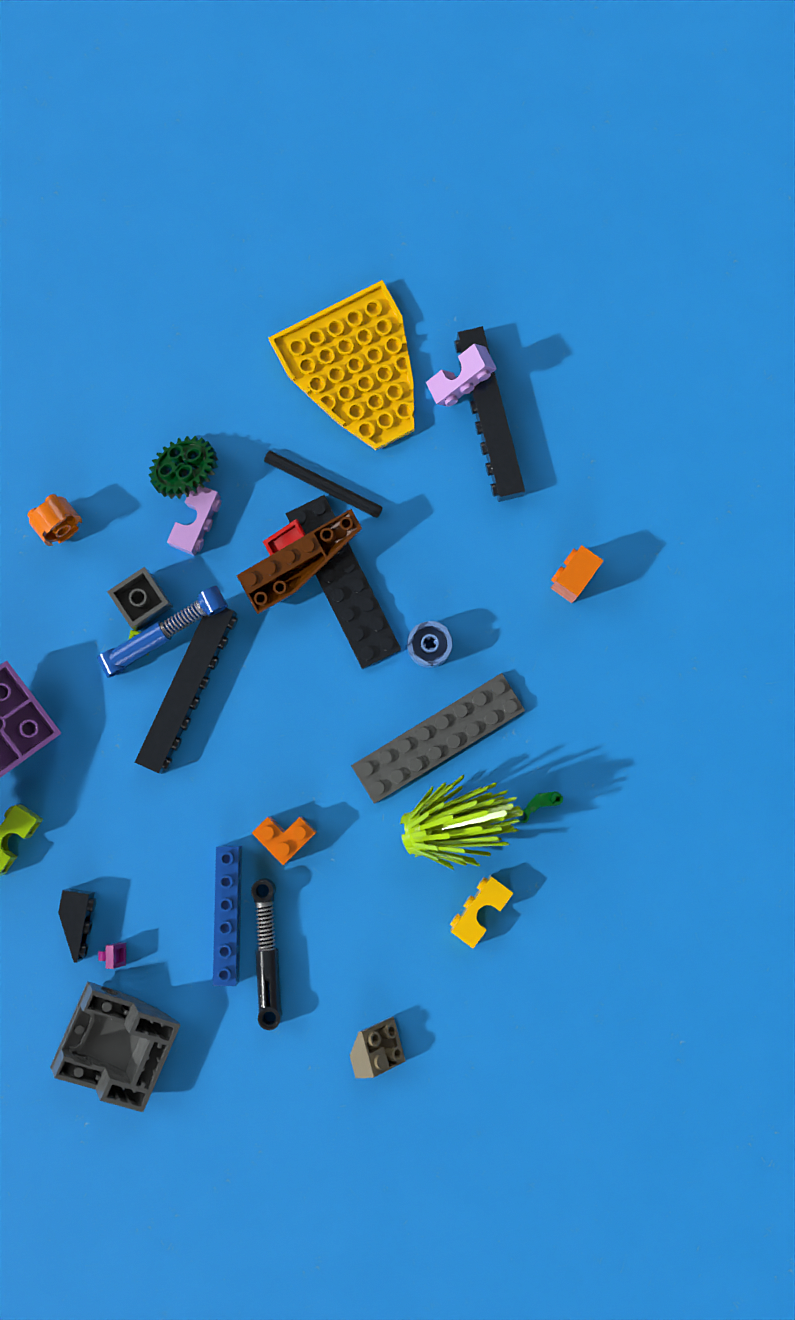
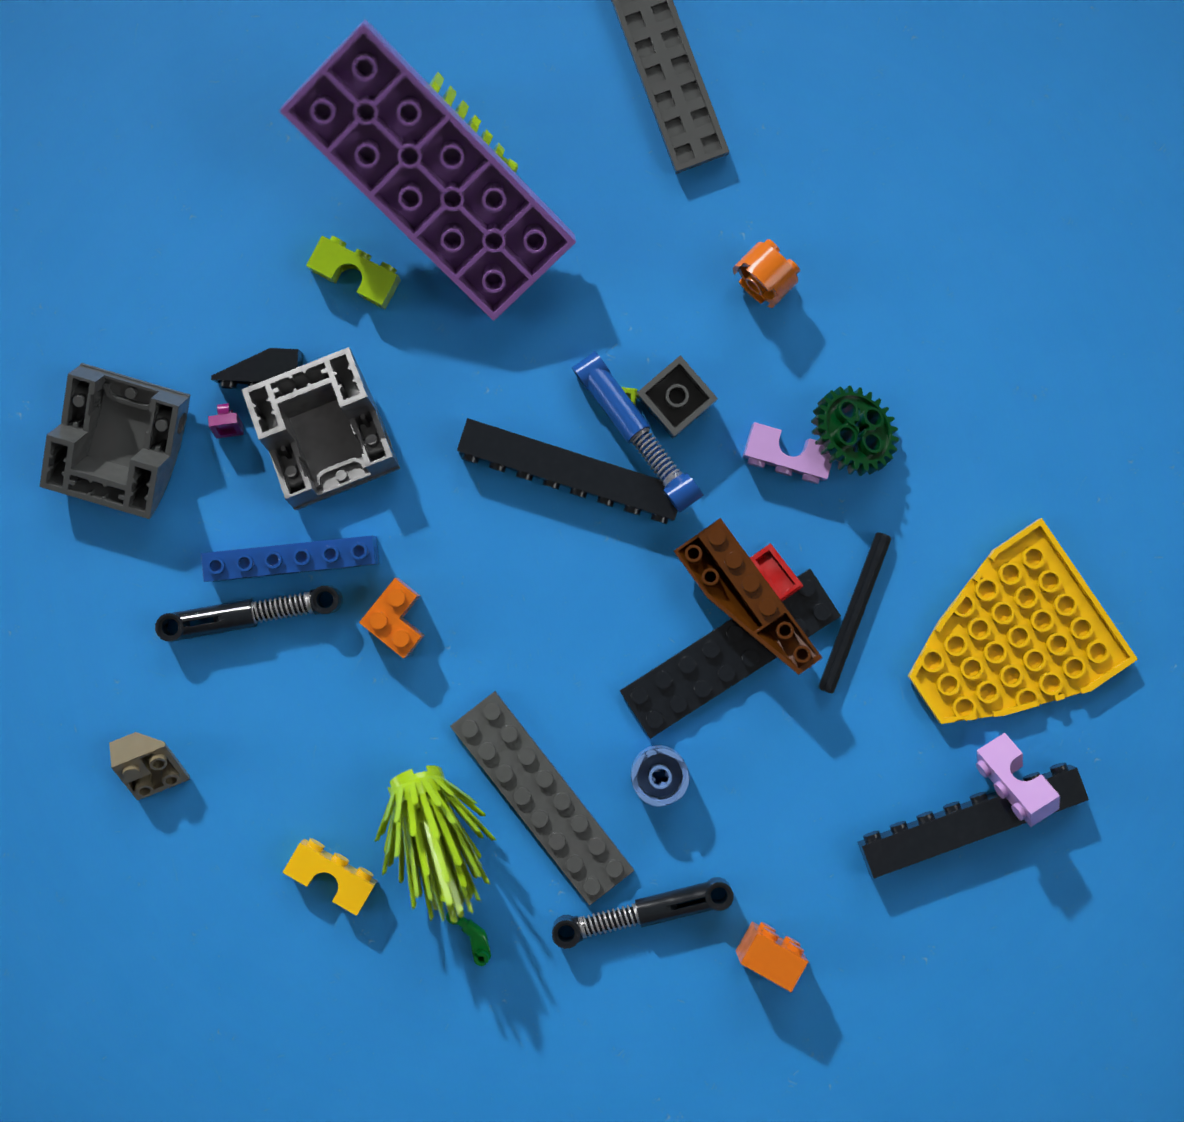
camera: 80 degrees right, 5 degrees up
none -> flat silver slope [242,347,400,511]
none -> black piece [552,877,734,949]

